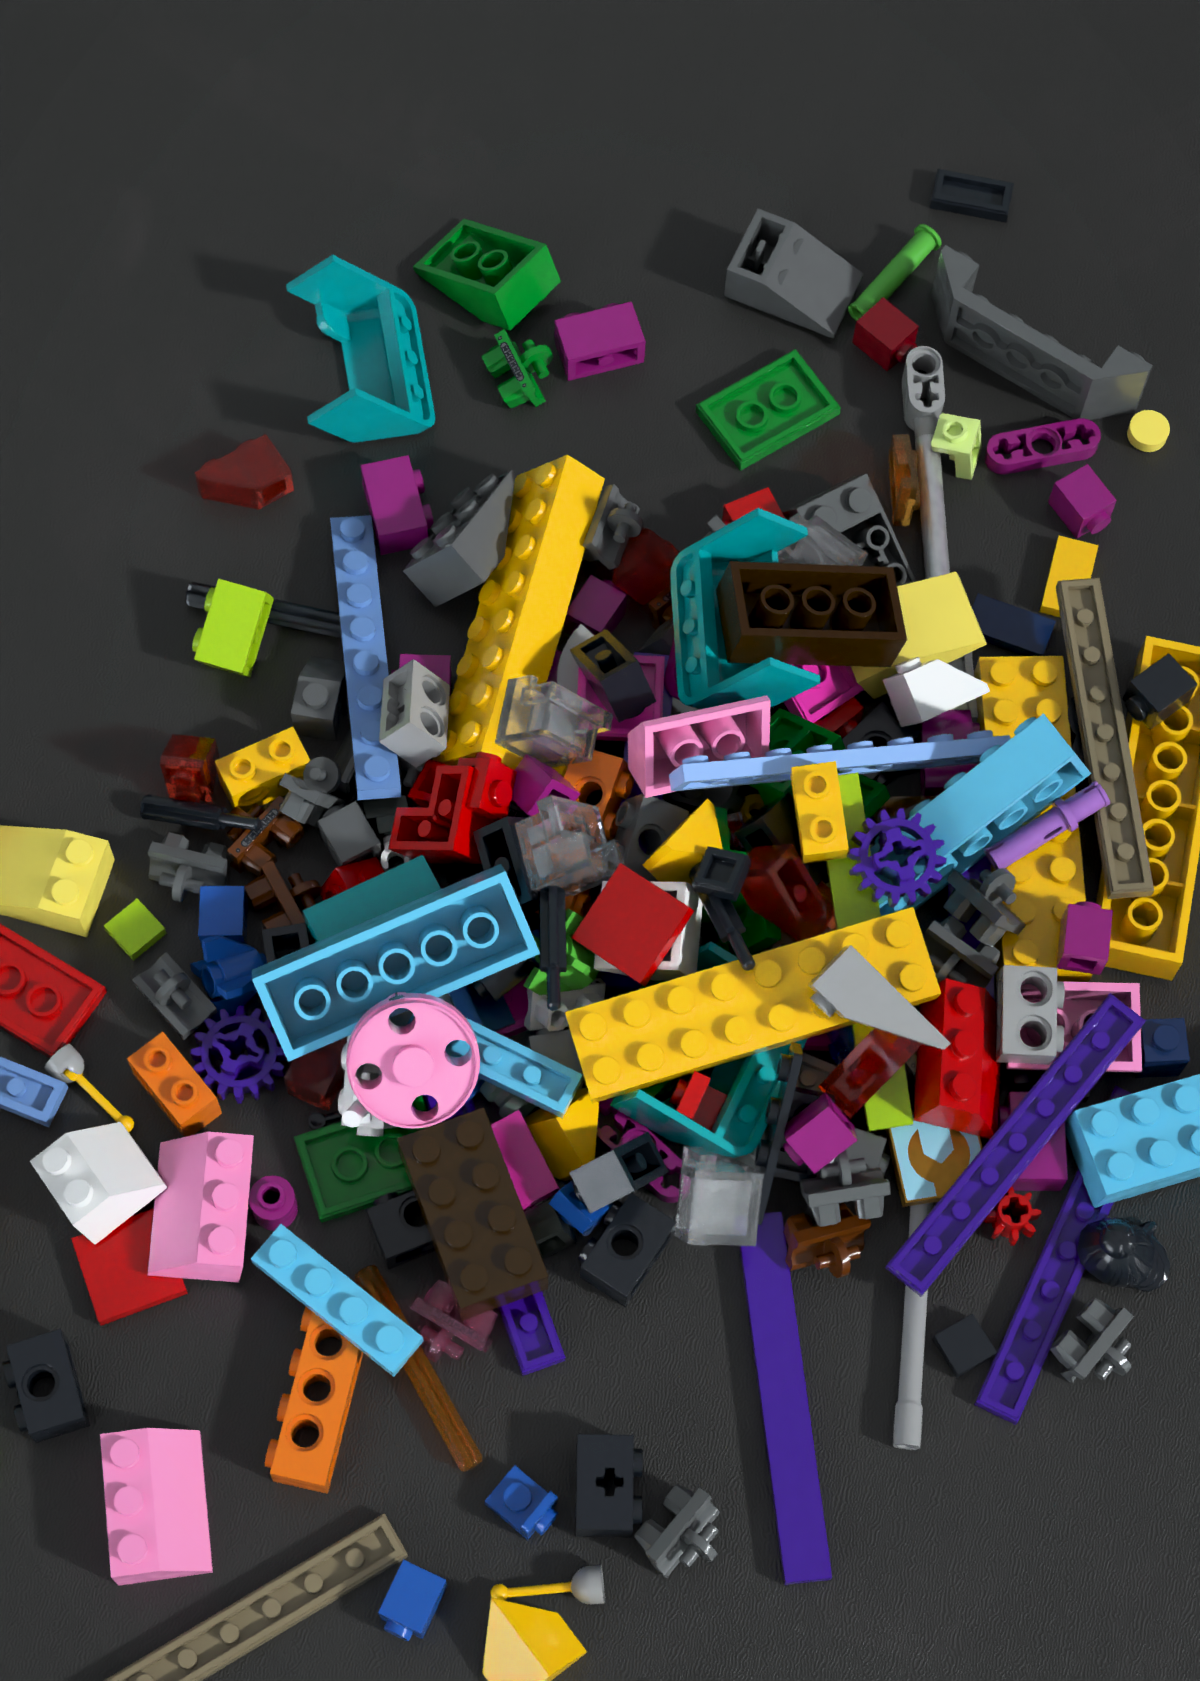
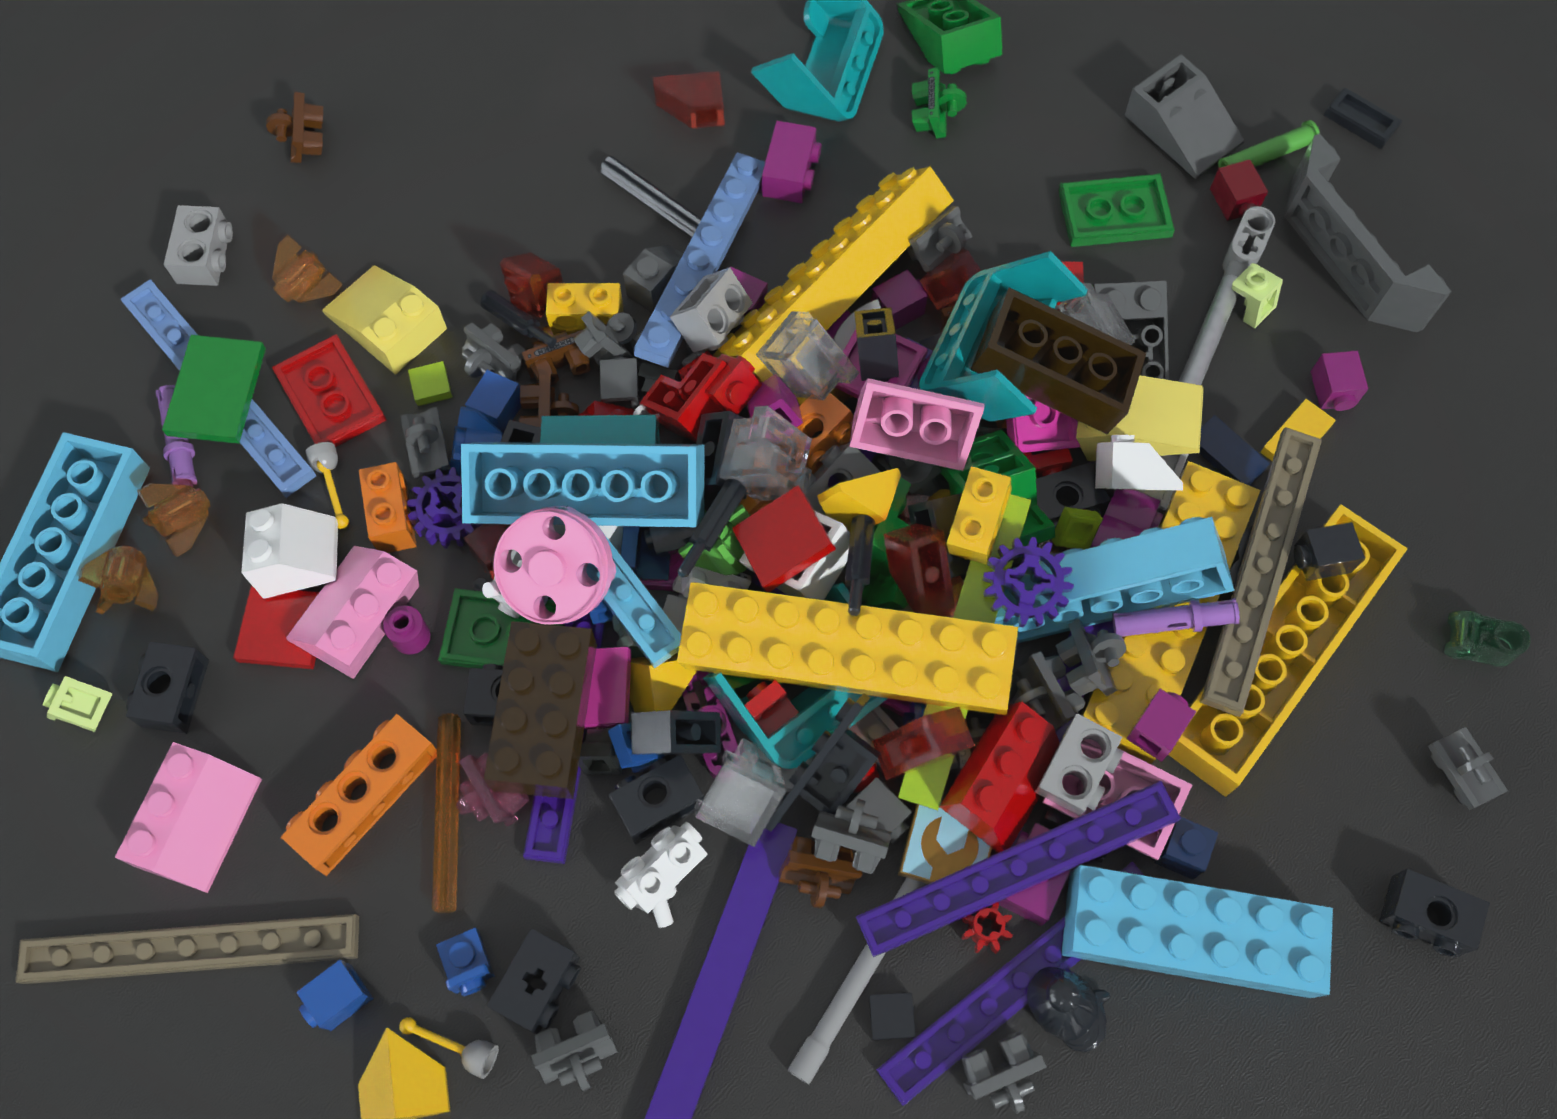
camera: 30 degrees right, 0 degrees up
lime brick [192,578,274,678] -> none
medium azure plate [251,1224,423,1377] -> none
dark grey slope [403,469,516,607] -> none
magenta brick [554,301,646,381] -> none
light blue plate [669,730,1010,792] -> none
black tile [692,846,752,901] -> none
magenta brick [783,1093,858,1174] -> none
light grey slope [808,945,951,1050] -> none
clear orange wing [888,434,920,526] -> none
magenta beam [984,418,1101,475] -> none
light yellow tile [1127,410,1170,452] -> none
none -> white brick [614,822,707,928]
none -> lime tile [1051,507,1103,550]

